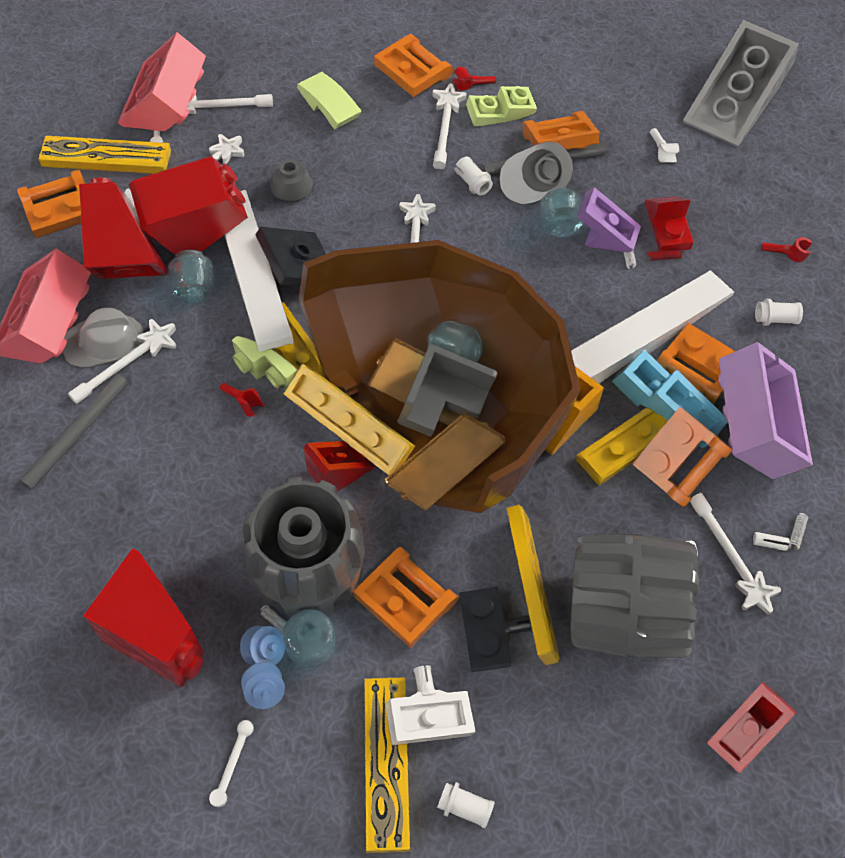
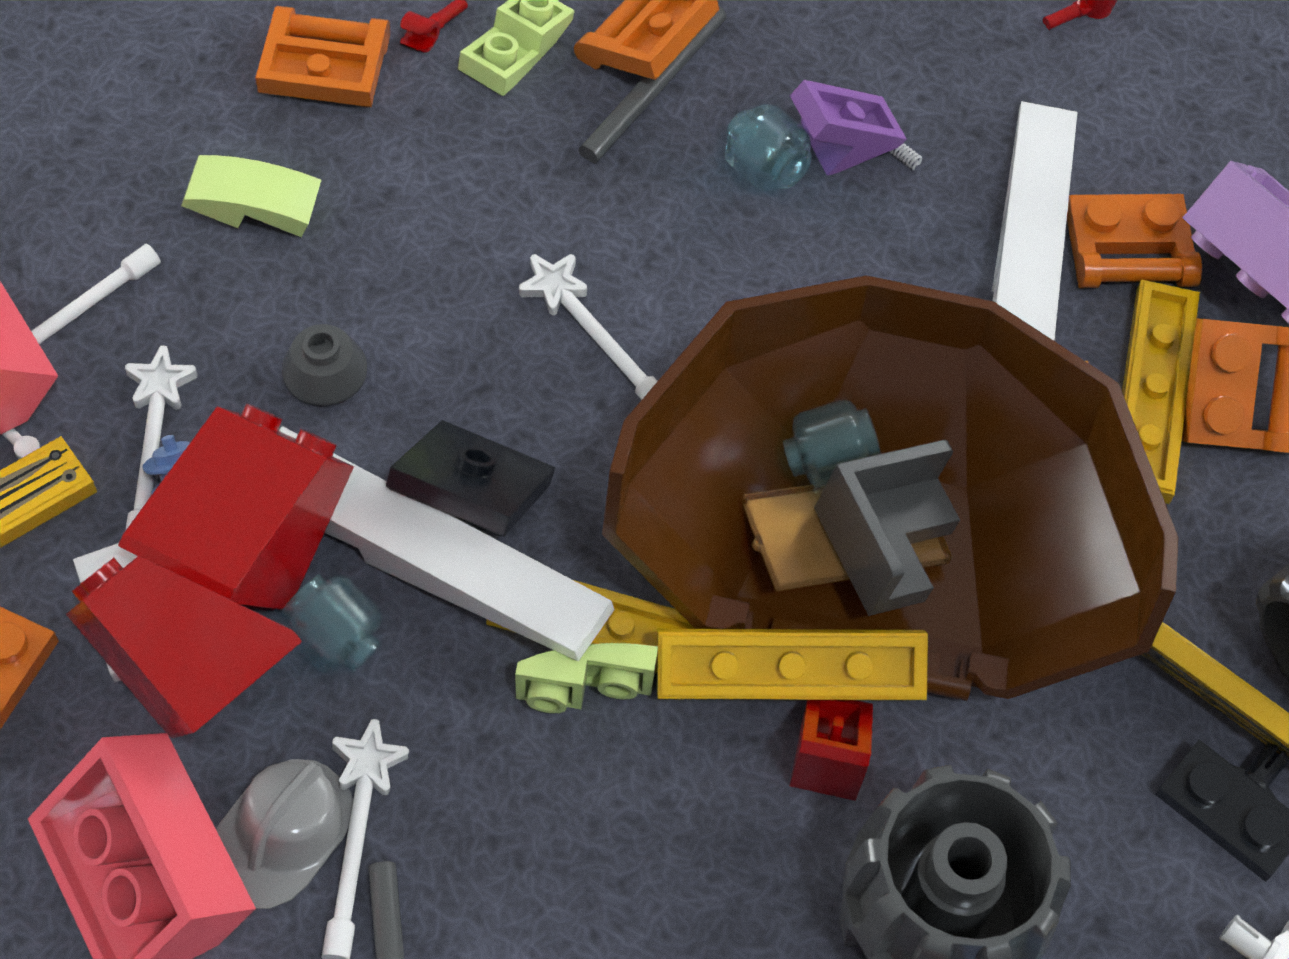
camera: 45 degrees left, 0 degrees up
red hand [219,382,264,417] -> none
orange plate [353,547,459,648] -> none
clear orange piece [385,413,506,511] -> none
white piece [433,83,467,169] -> none
white pin [454,156,493,196] -> none
light grey piece [499,142,573,204] -> none
medium azure slope [612,349,728,448] -> none
red slope [644,196,694,251] -> none
red leg [647,249,683,261] -> none
white pin [755,299,803,326] -> none

